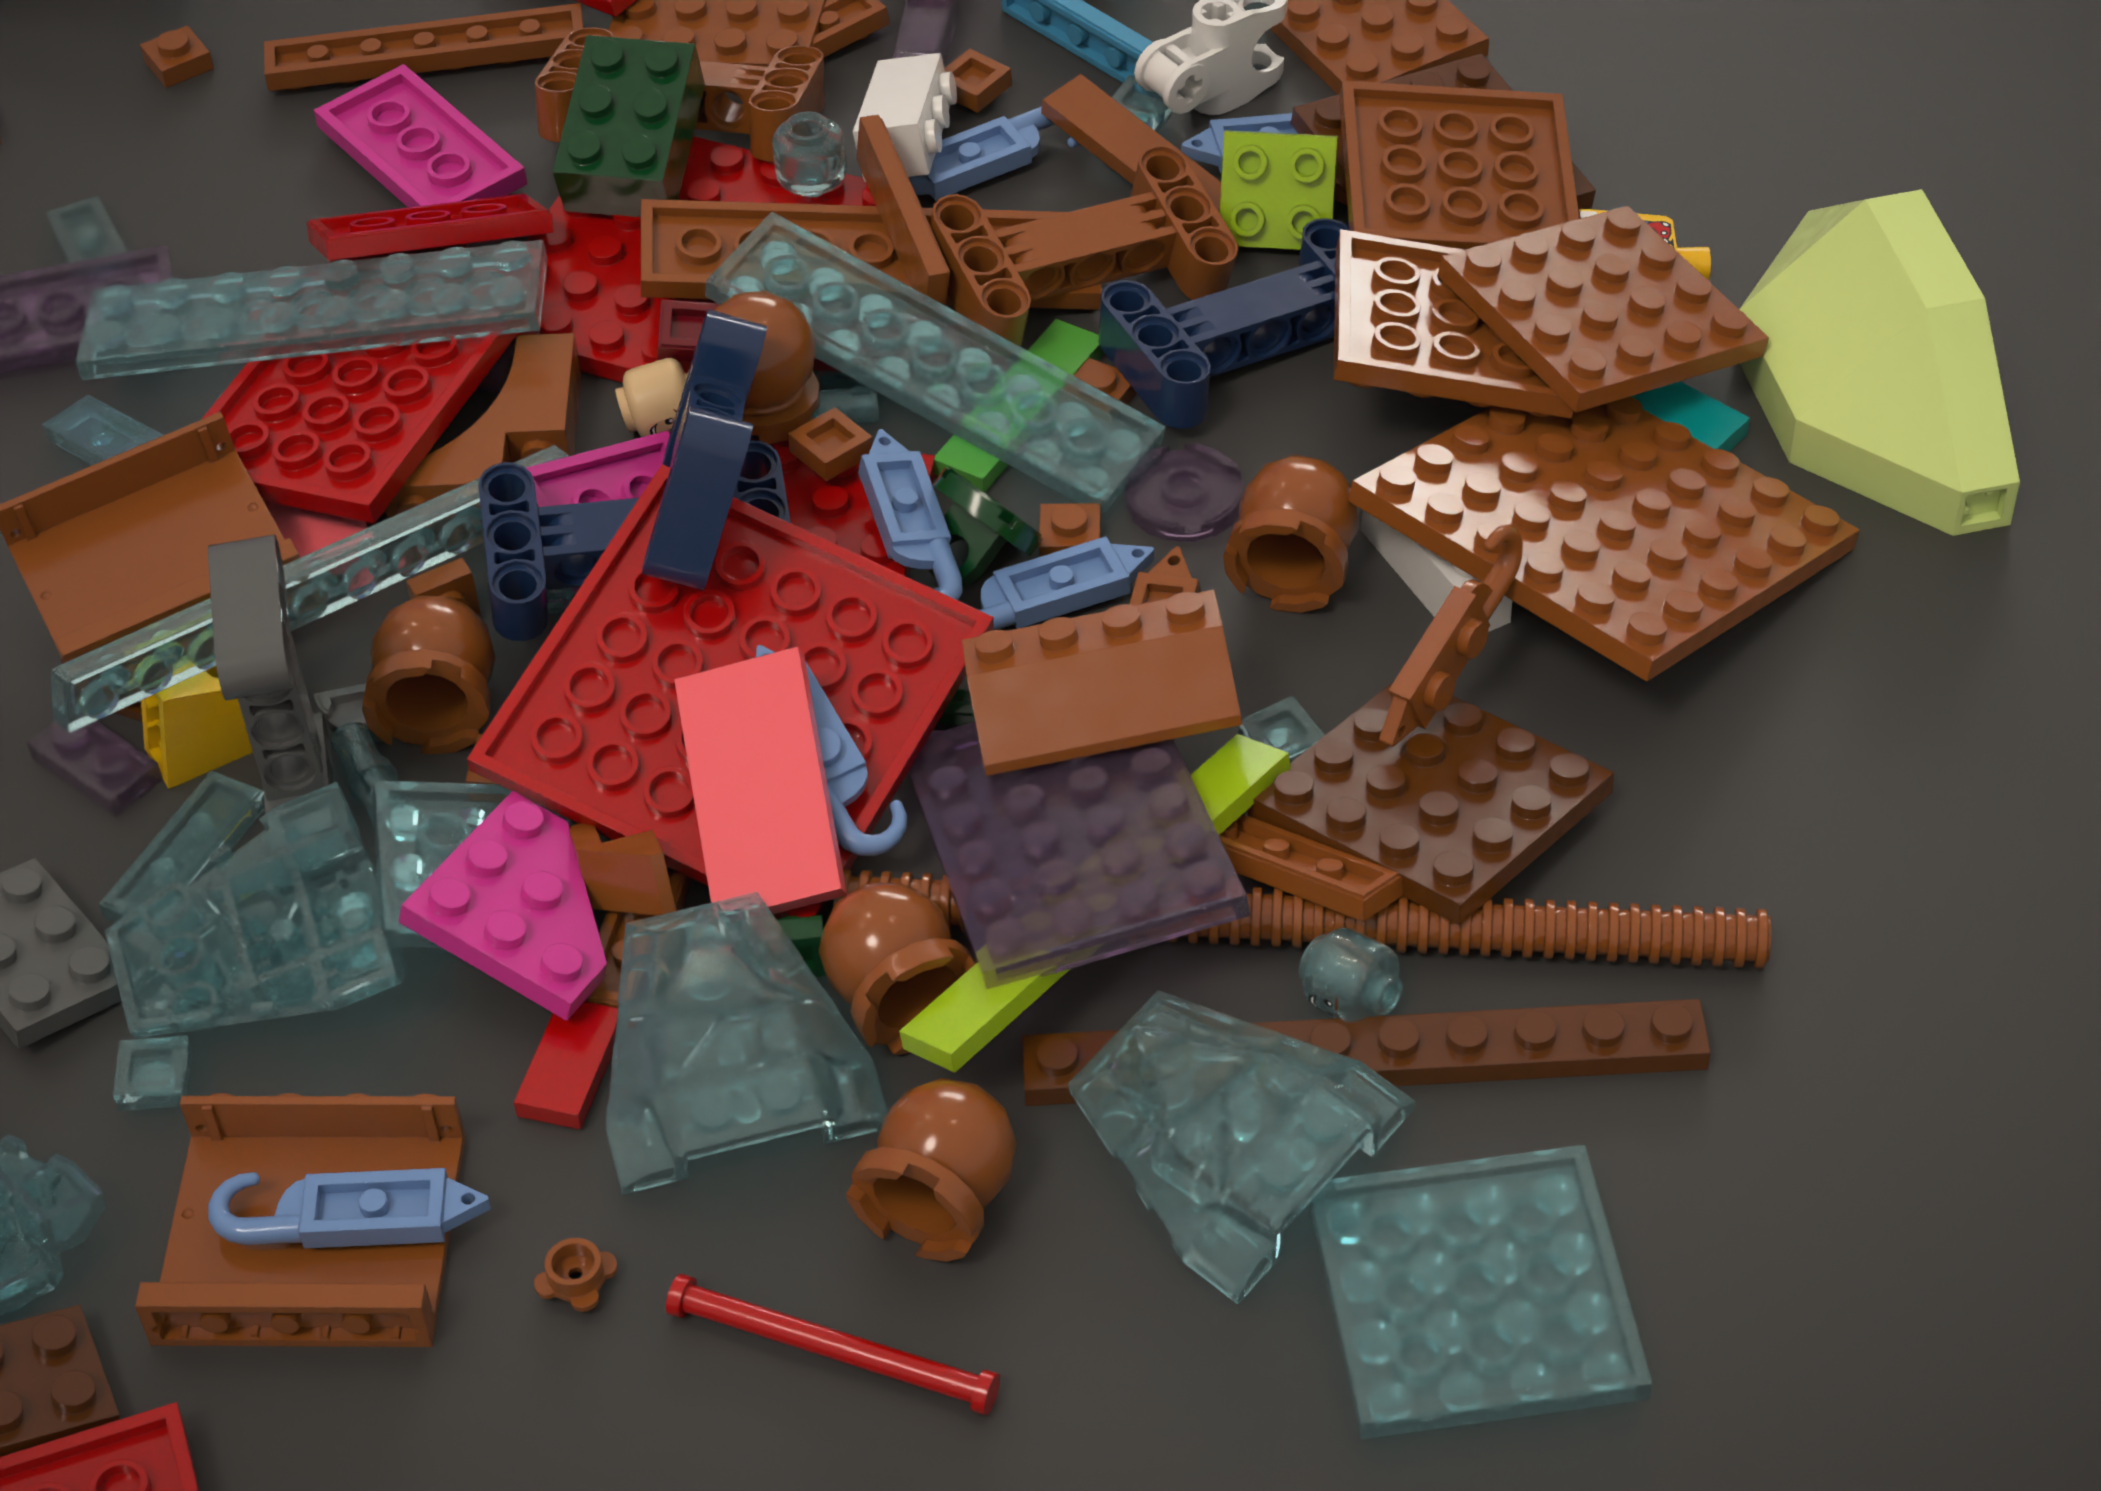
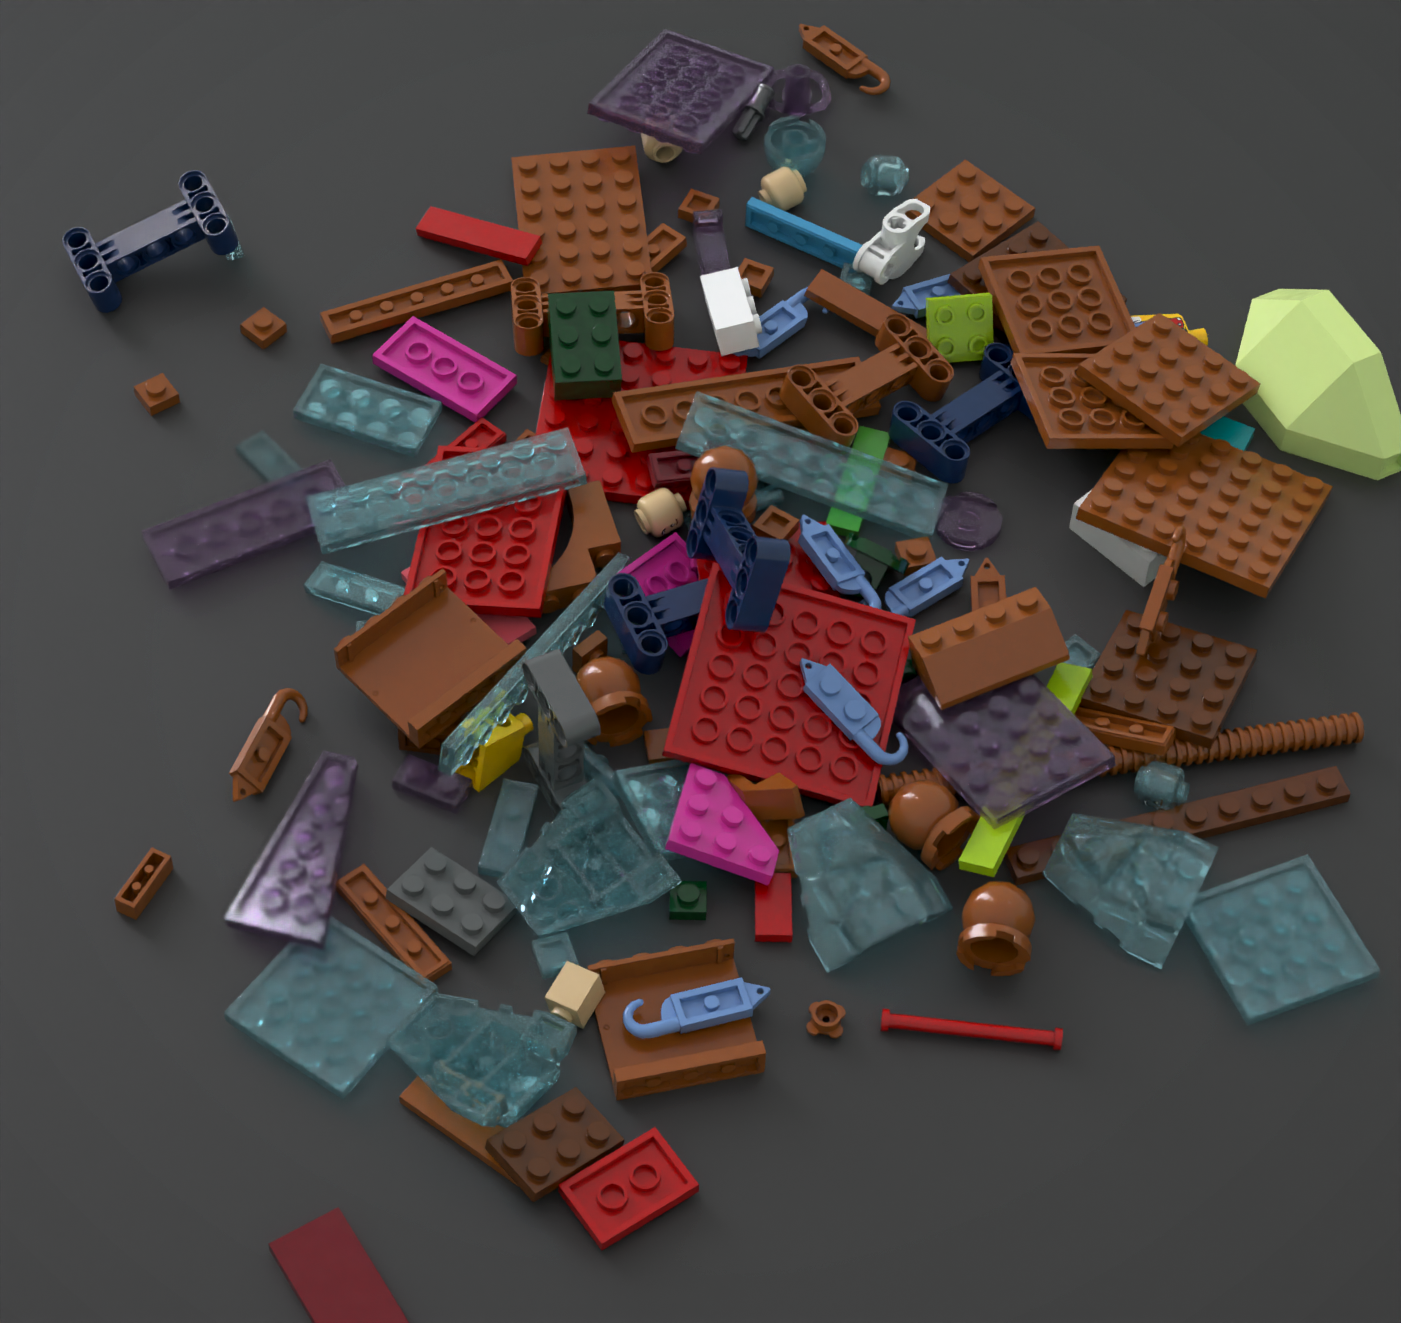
camera: 20 degrees left, 5 degrees up
red tile [306,193,554,261] -> none
coral tile [674,646,847,928] -> none
clear light blue head [772,111,847,197] -> none
dark orange tile [856,114,950,317] -> none
dark orange tile [1223,454,1359,613] -> none
none -> clear light blue plate [293,364,442,457]
none -> tan brick [545,961,605,1029]
none -> dark green plate [669,881,707,920]

